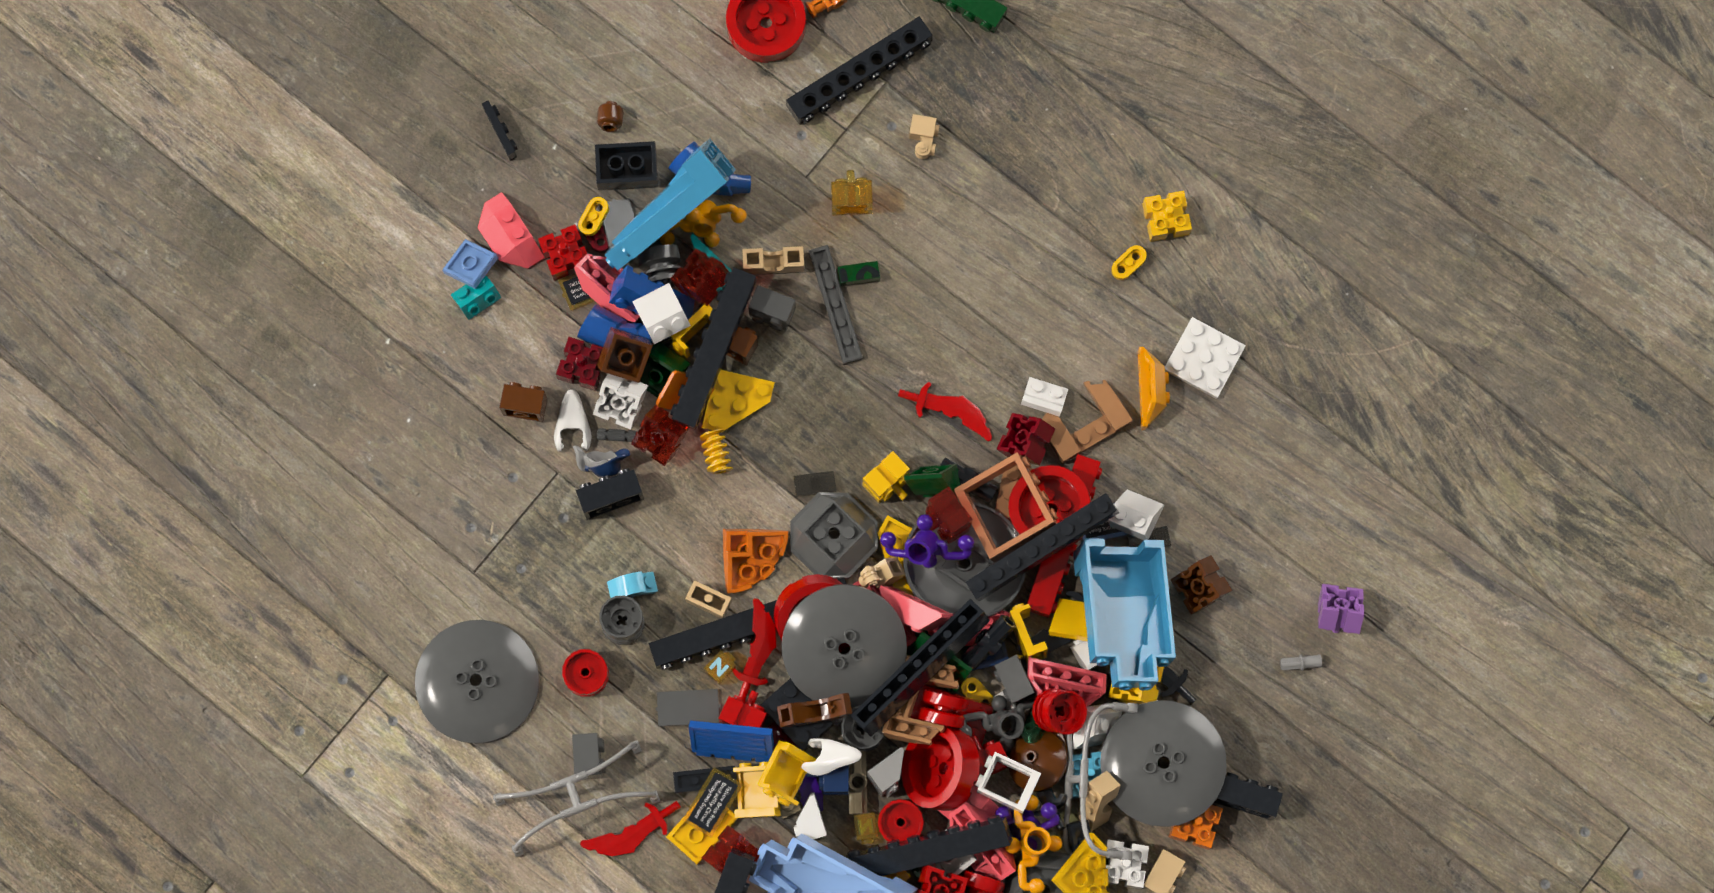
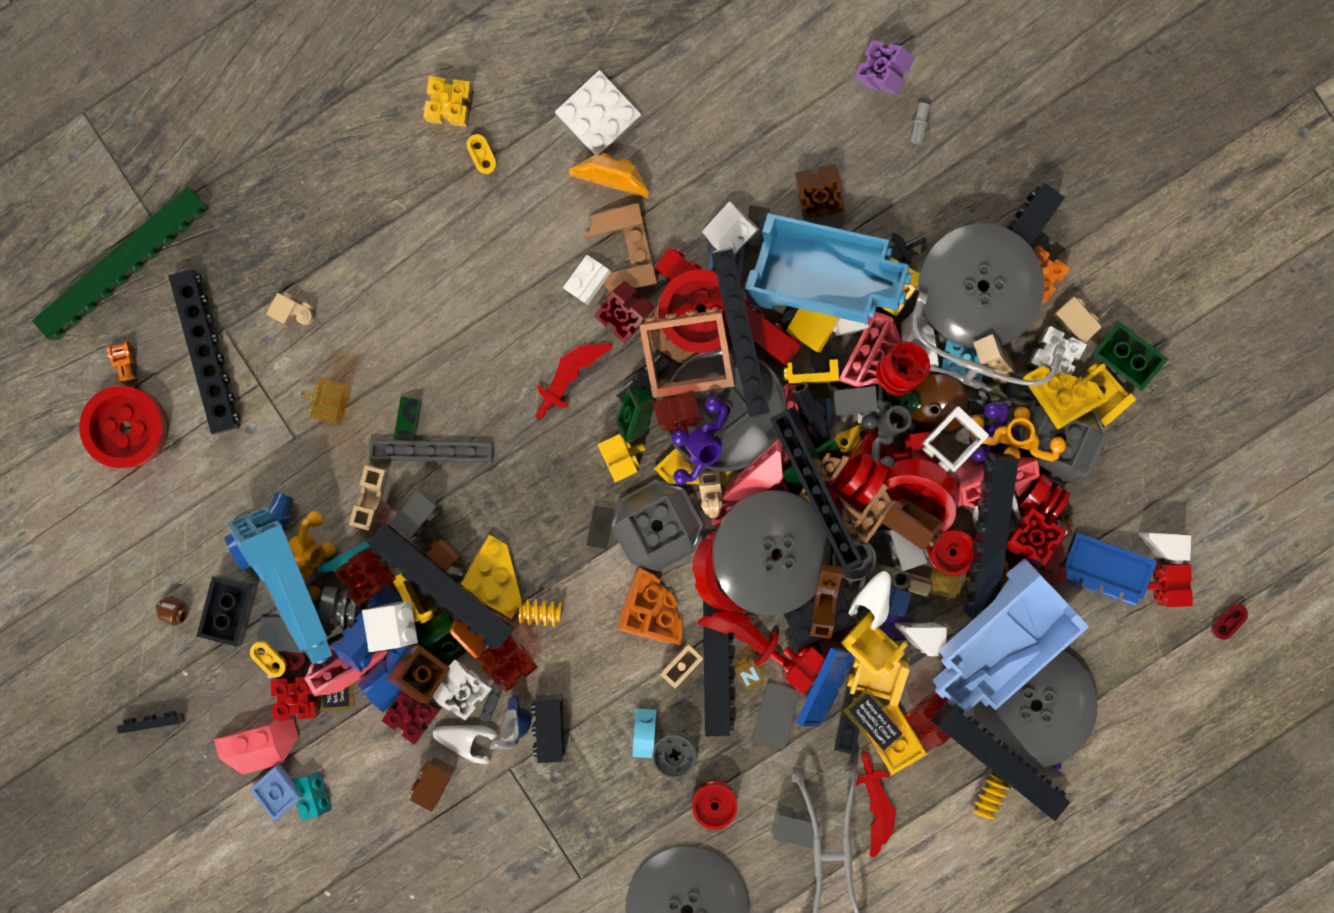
camera: 70 degrees left, 10 degrees up
none -> reddish brown window [882,495,946,551]

